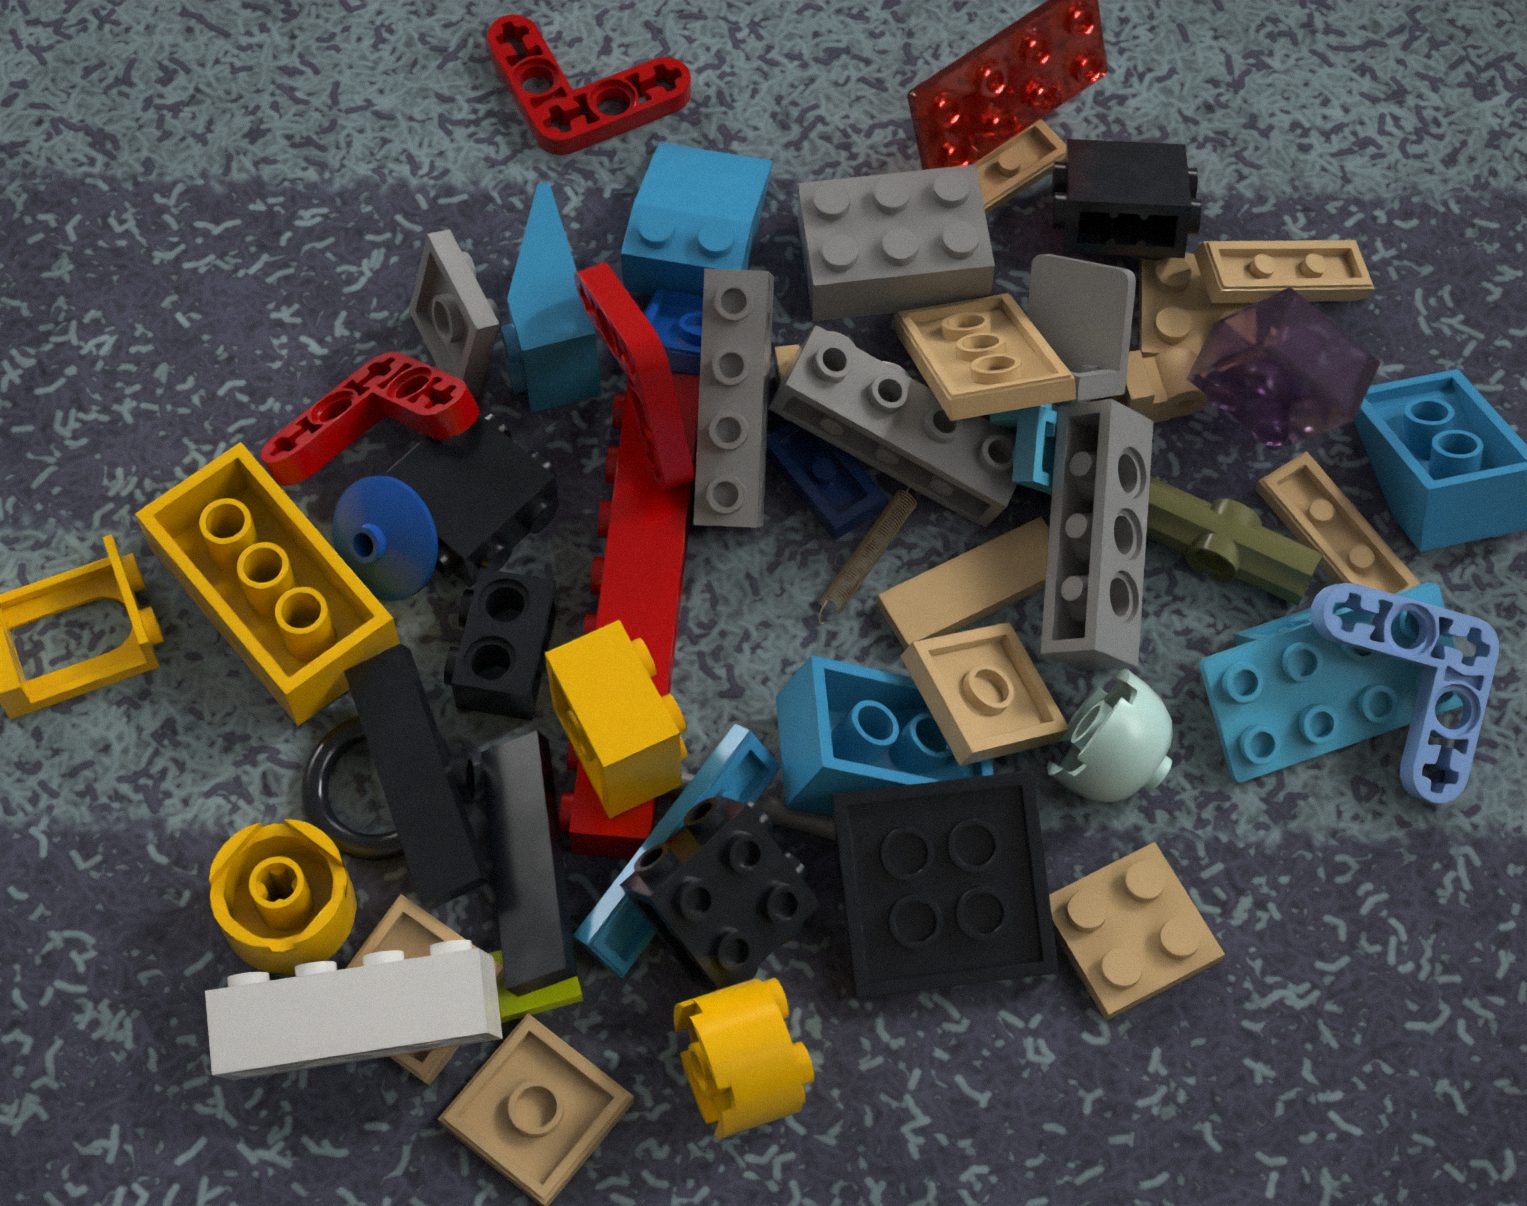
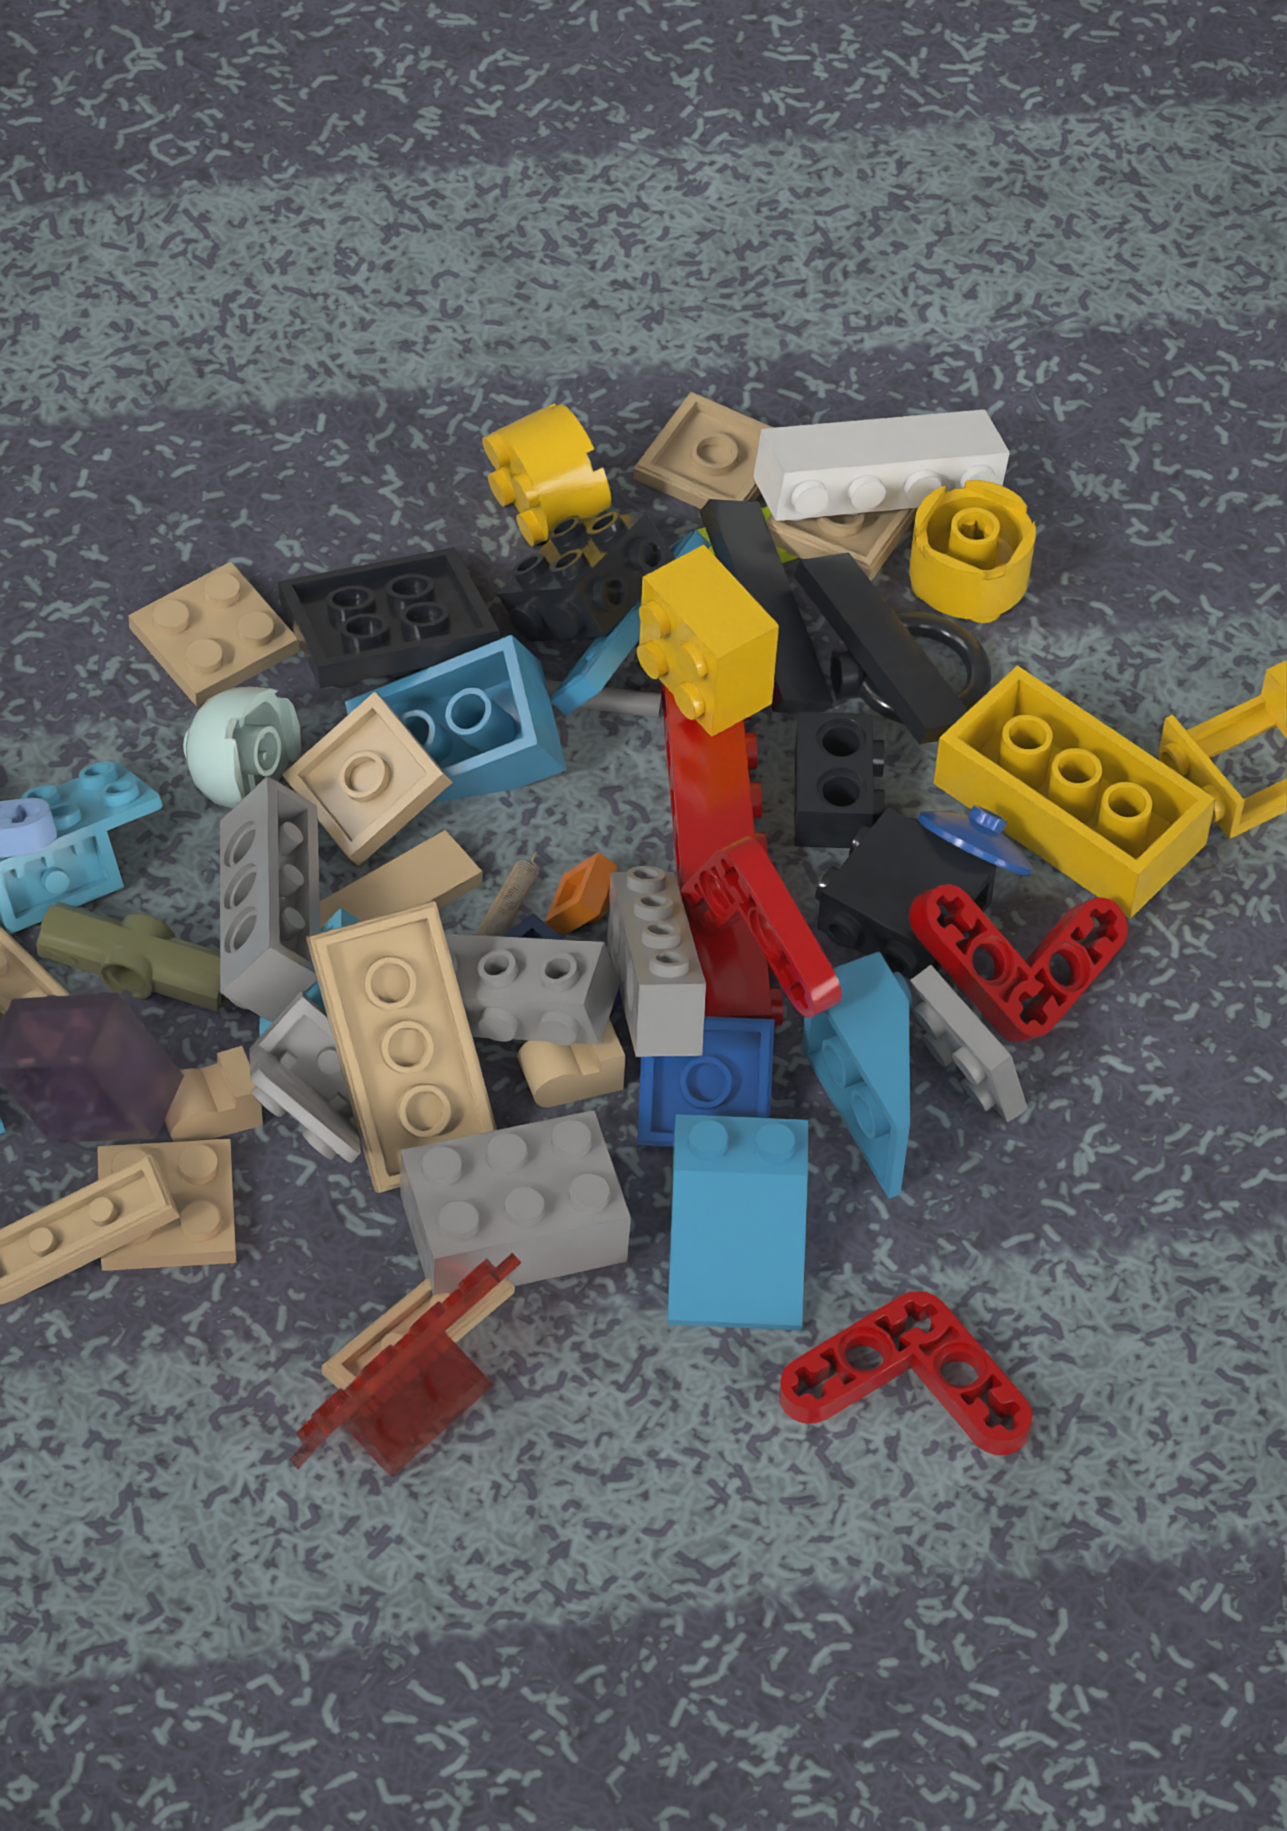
camera: 170 degrees right, 10 degrees down
black brick [1052,139,1201,261] -> none
none -> orange plate [544,852,618,935]

